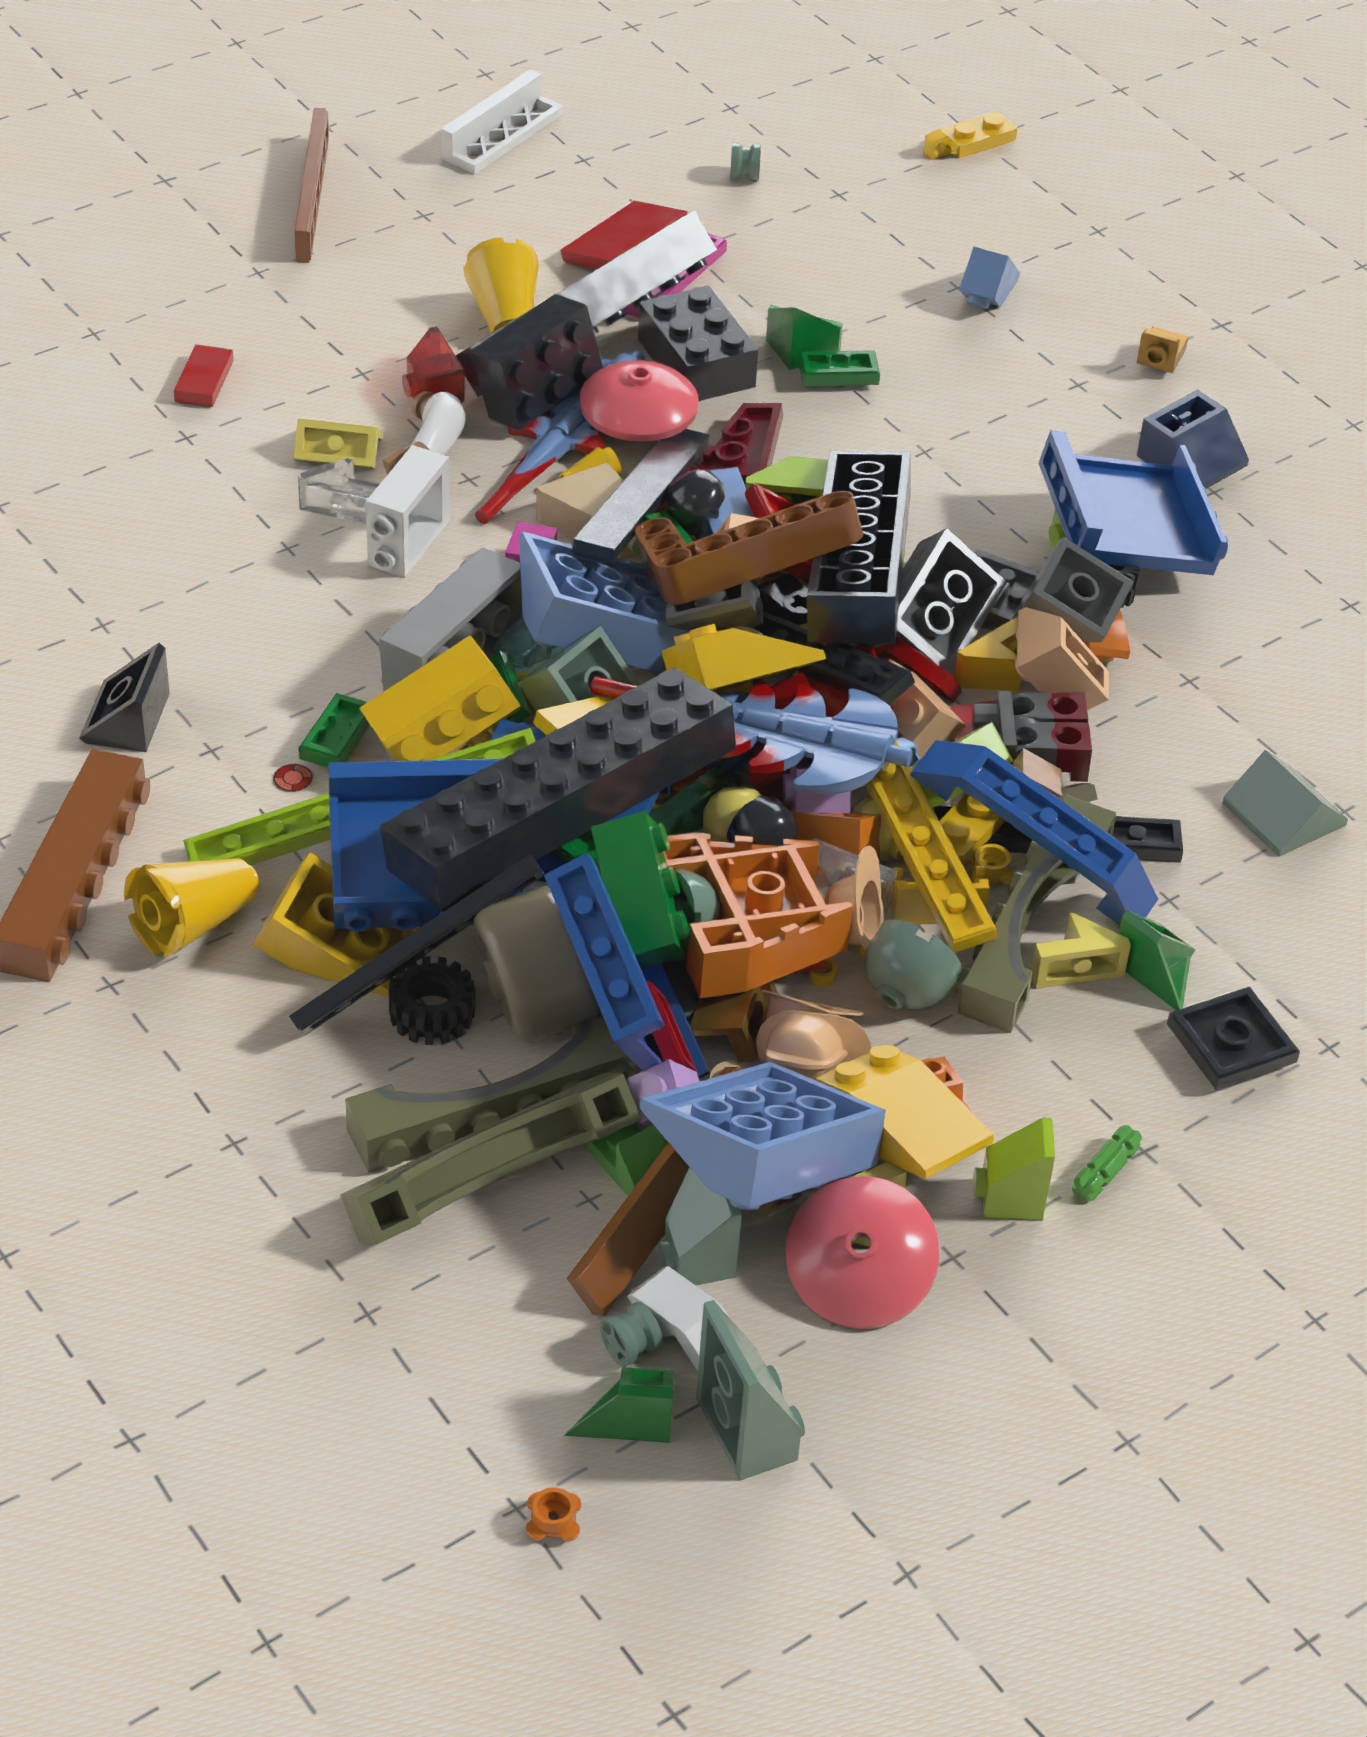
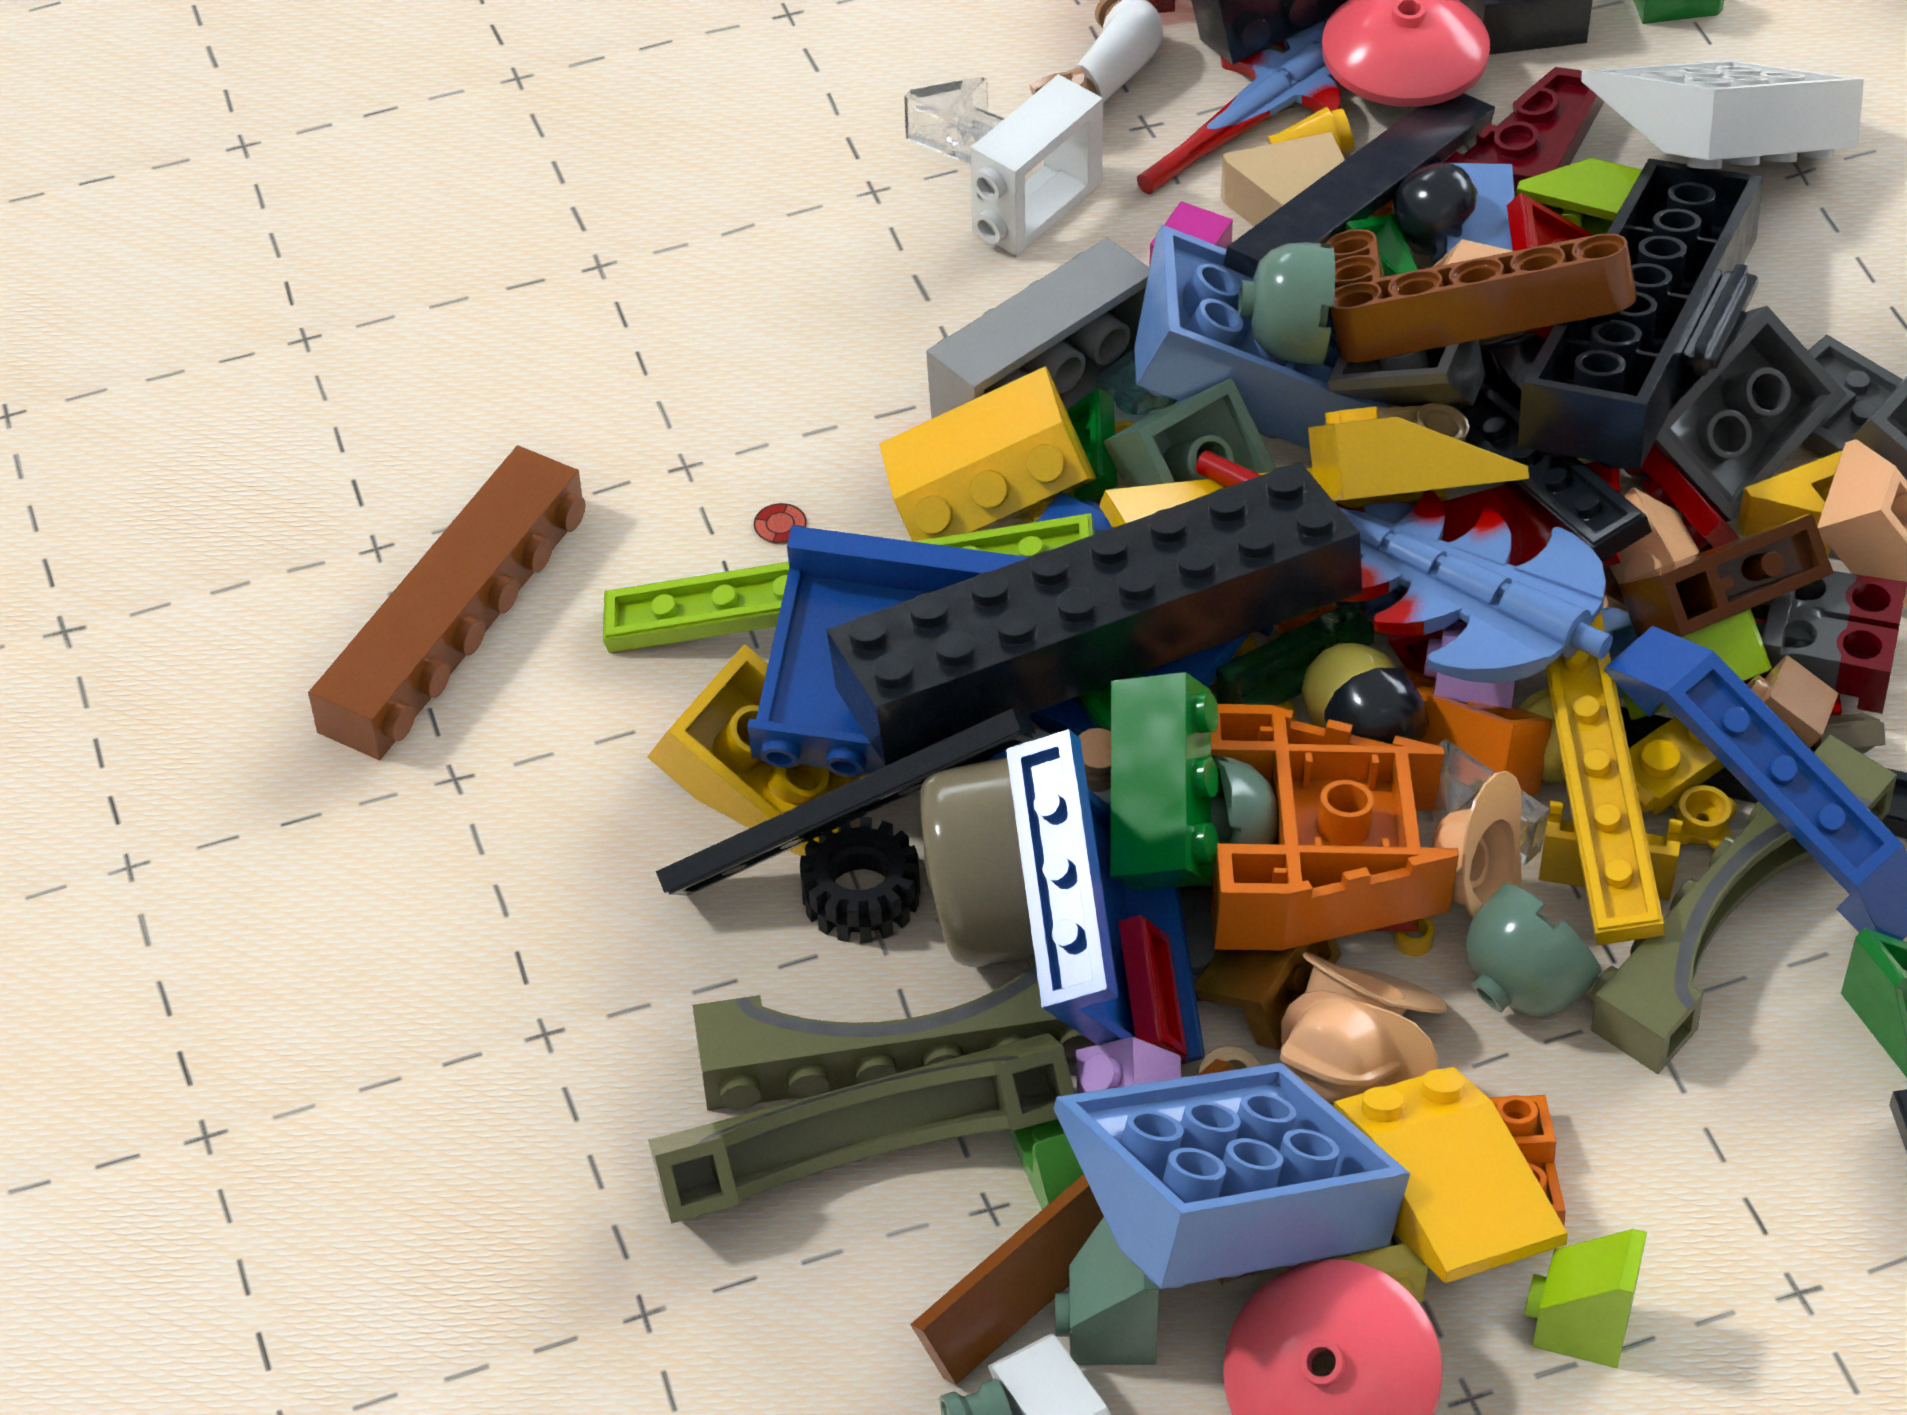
camera: 20 degrees right, 5 degrees up
black slope [79,643,170,752] -> none
yellow cone [124,858,259,957] -> none
light yellow panel [293,419,383,469] -> none
green plate [298,693,370,768] -> none
green plate [798,350,880,387] -> none
light yellow slope [1031,912,1131,989] -> none
bright green axle [1072,1125,1142,1202] -> none
none -> sand green cylinder [1238,242,1335,365]
none -> white slope [1581,60,1864,169]
none -> reddish brown slope [1619,513,1834,638]
none -> black axle [1682,264,1759,376]

